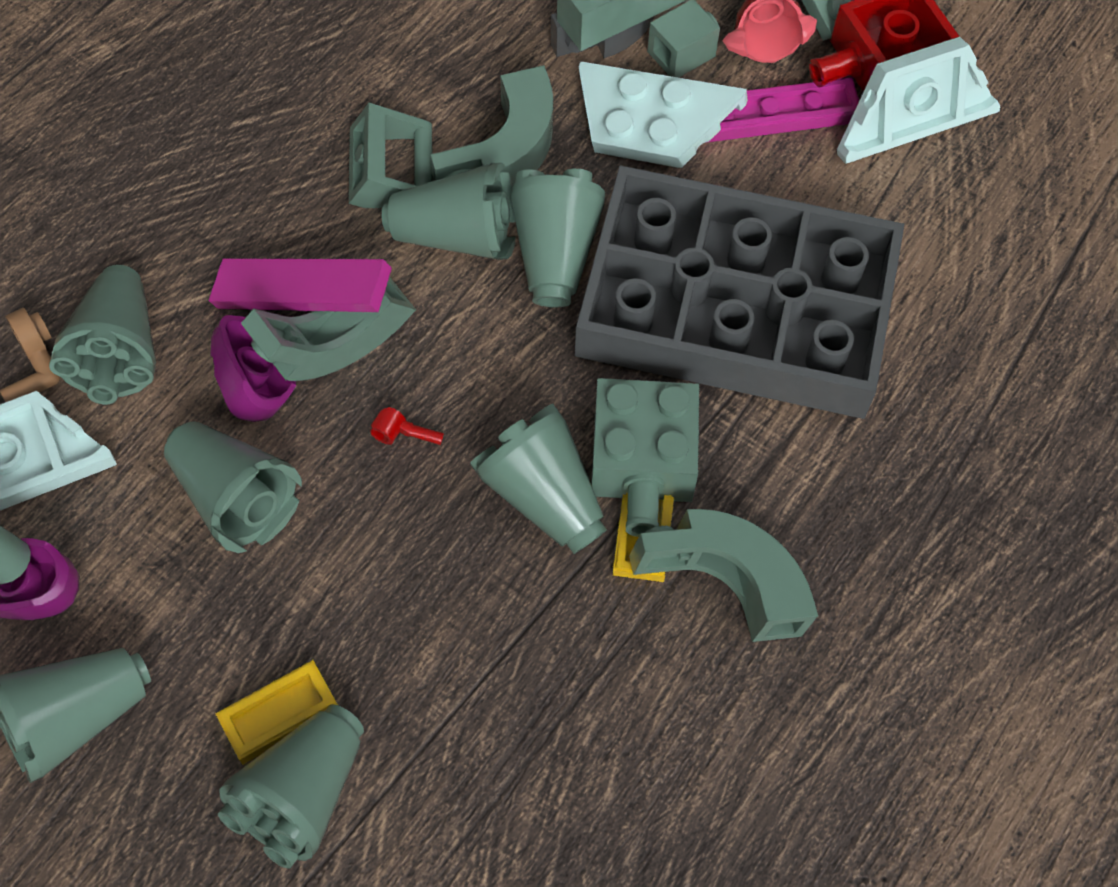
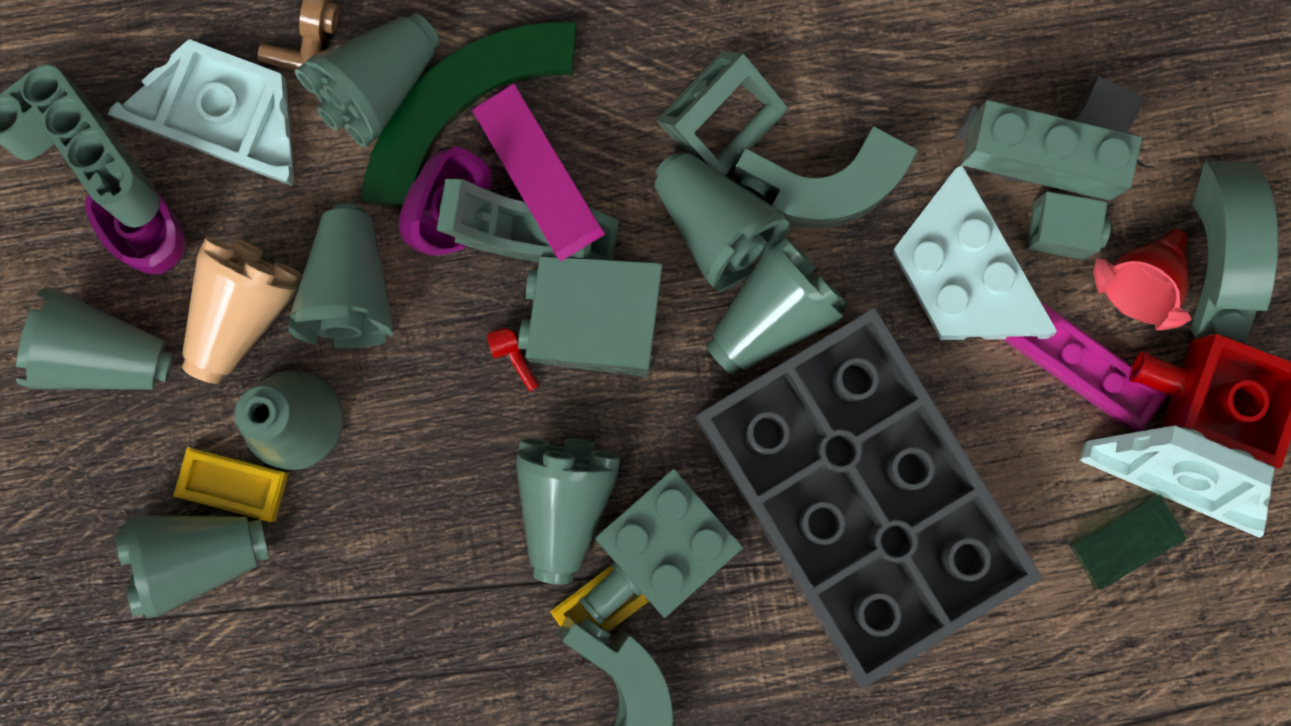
camera: 45 degrees right, 20 degrees up
none -> light nougat cone [182,237,302,384]
none -> sand green cone [235,370,343,470]
none -> dark green tile [361,22,577,208]
none -> sand green slope [518,256,662,378]
none -> clear green tile [1069,494,1187,590]

